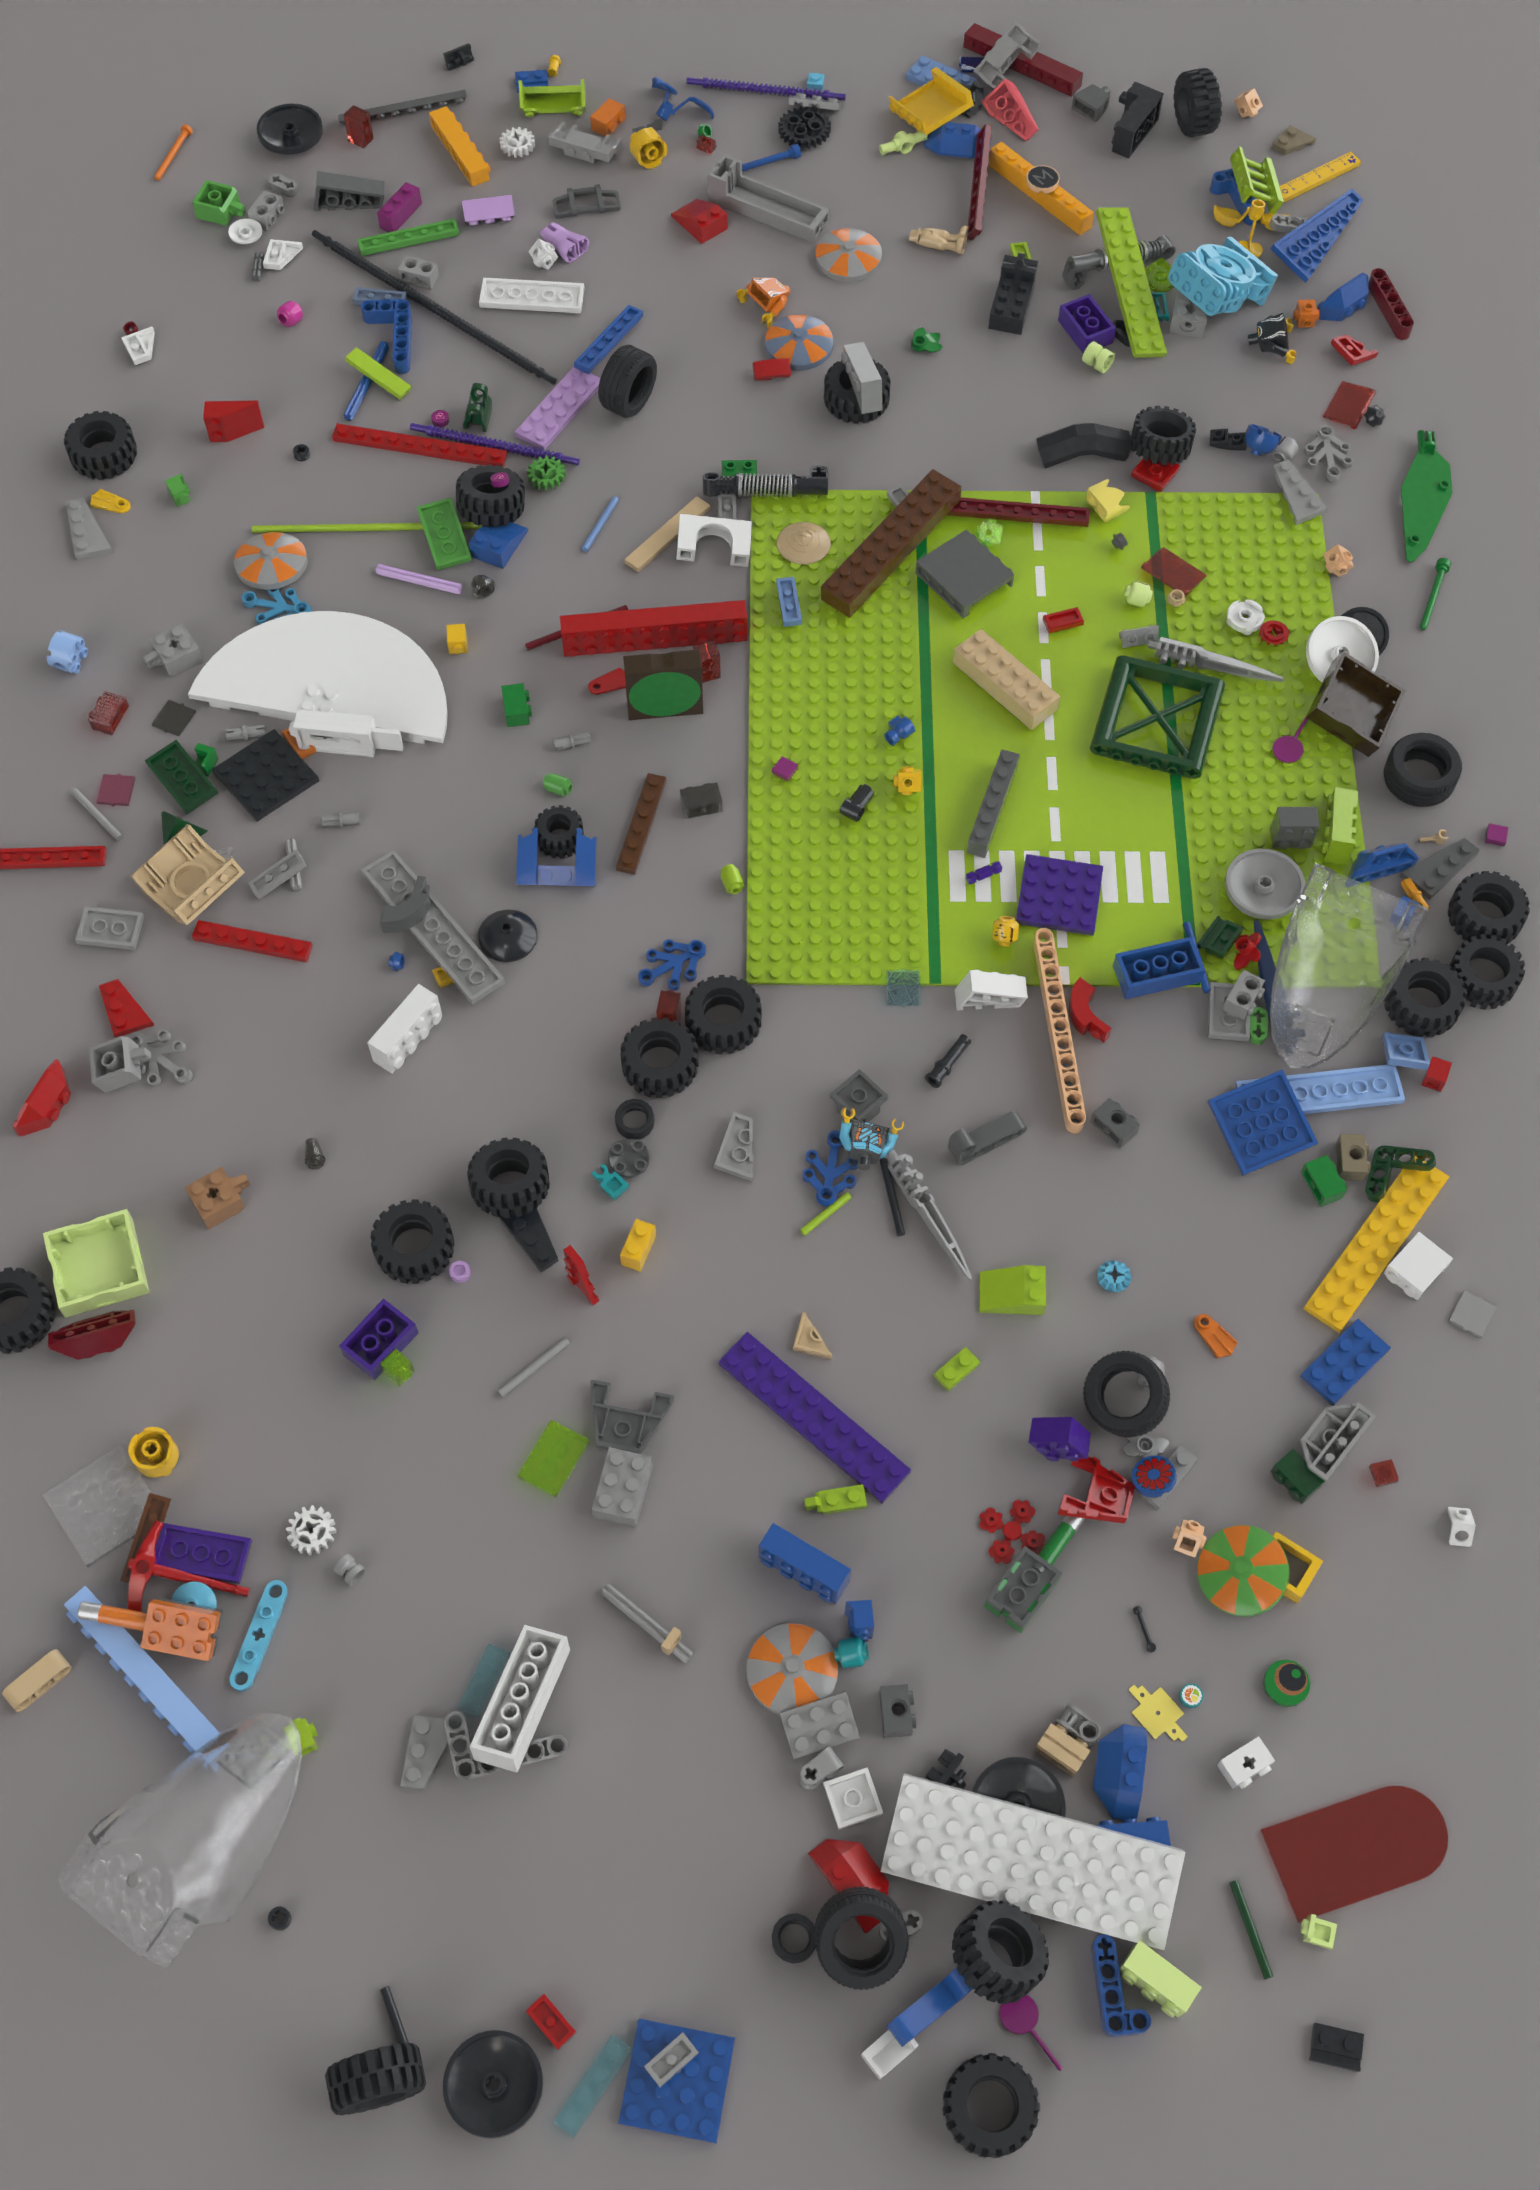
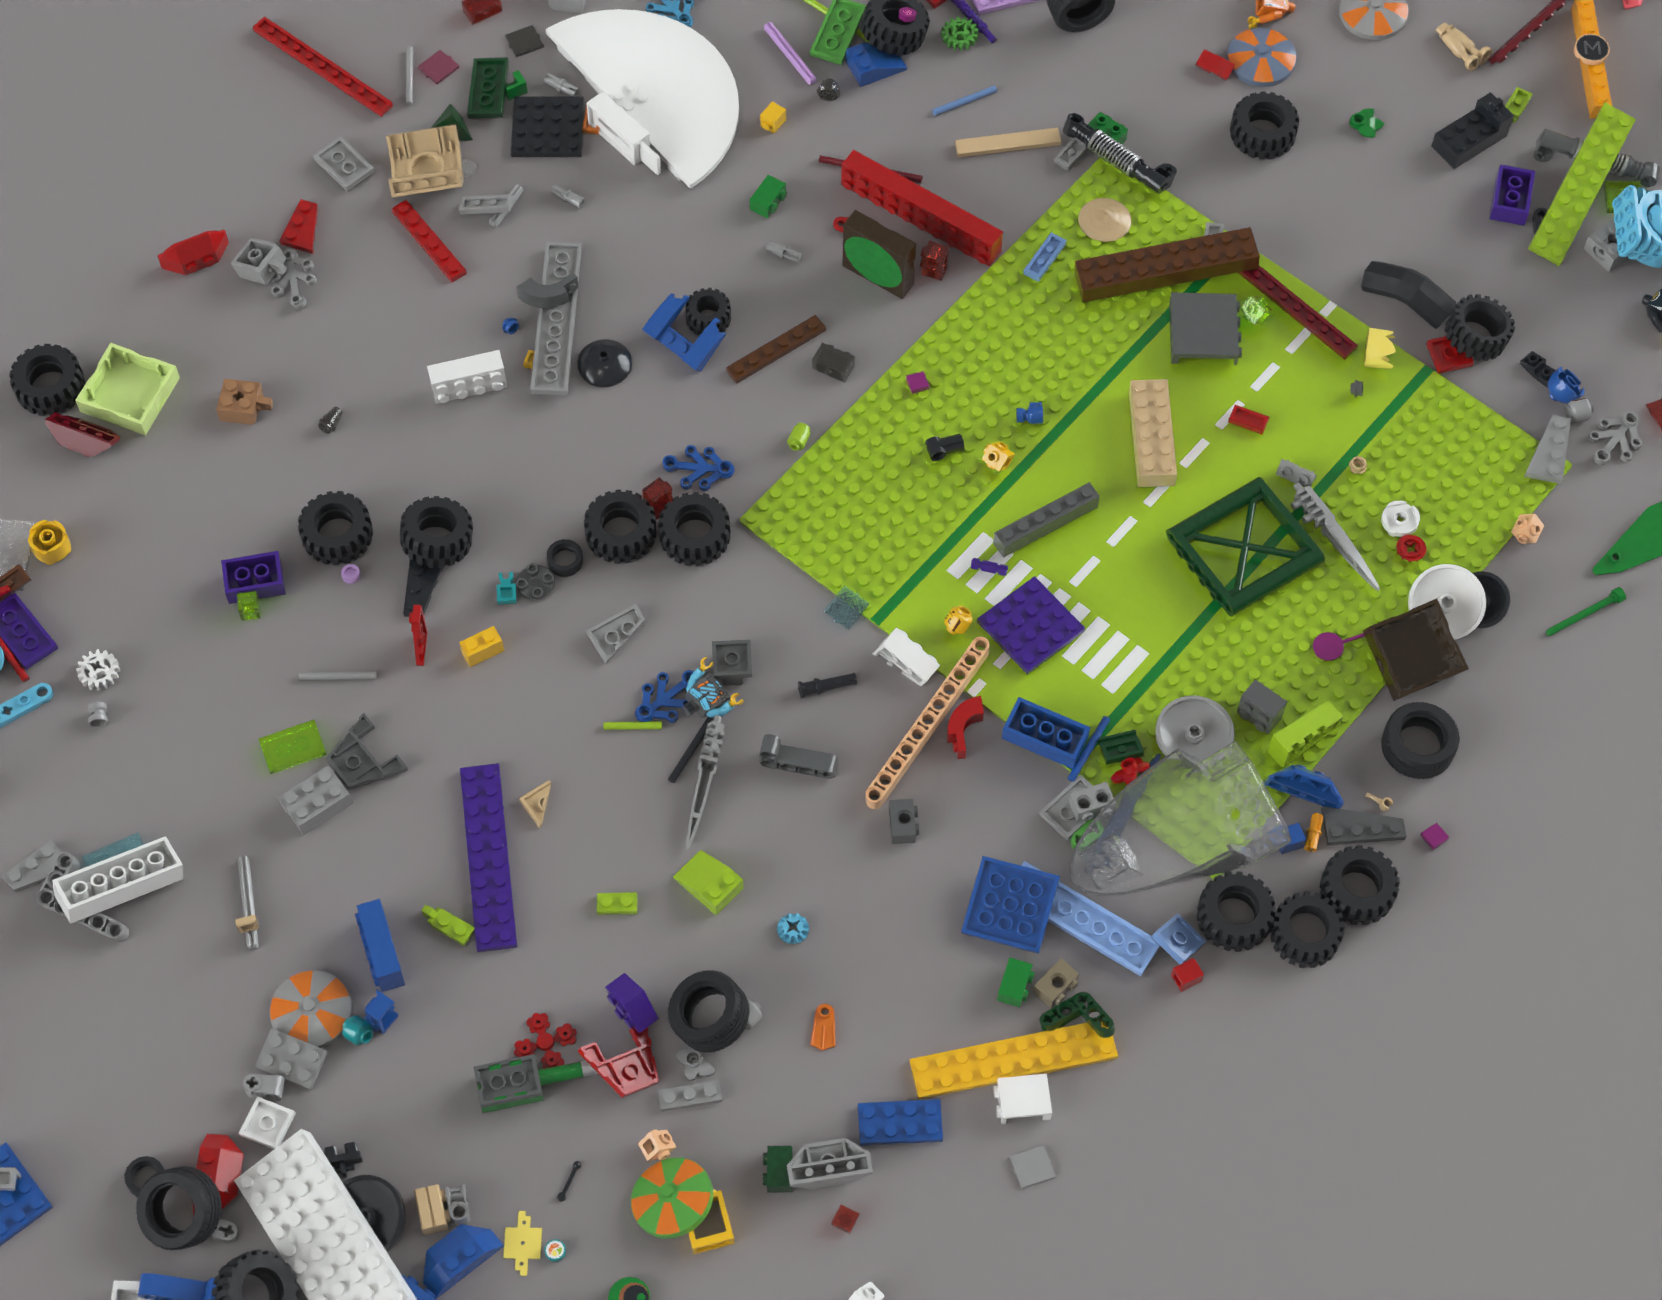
camera: 40 degrees right, 0 degrees up
bright green brick [543,773,573,797] -> none
white arch [676,514,752,567] -> none
light grey wedge [841,342,882,414] -> none
dark grey brick [879,1684,916,1738] -> none
yellowish green wheel [1082,341,1115,374] -> none
yellowish green head [1124,581,1153,607] -> none
tile [1132,1456,1177,1498] -> none
clear red piece [1141,547,1207,597] -> none
teal tile [1151,292,1170,322] -> none

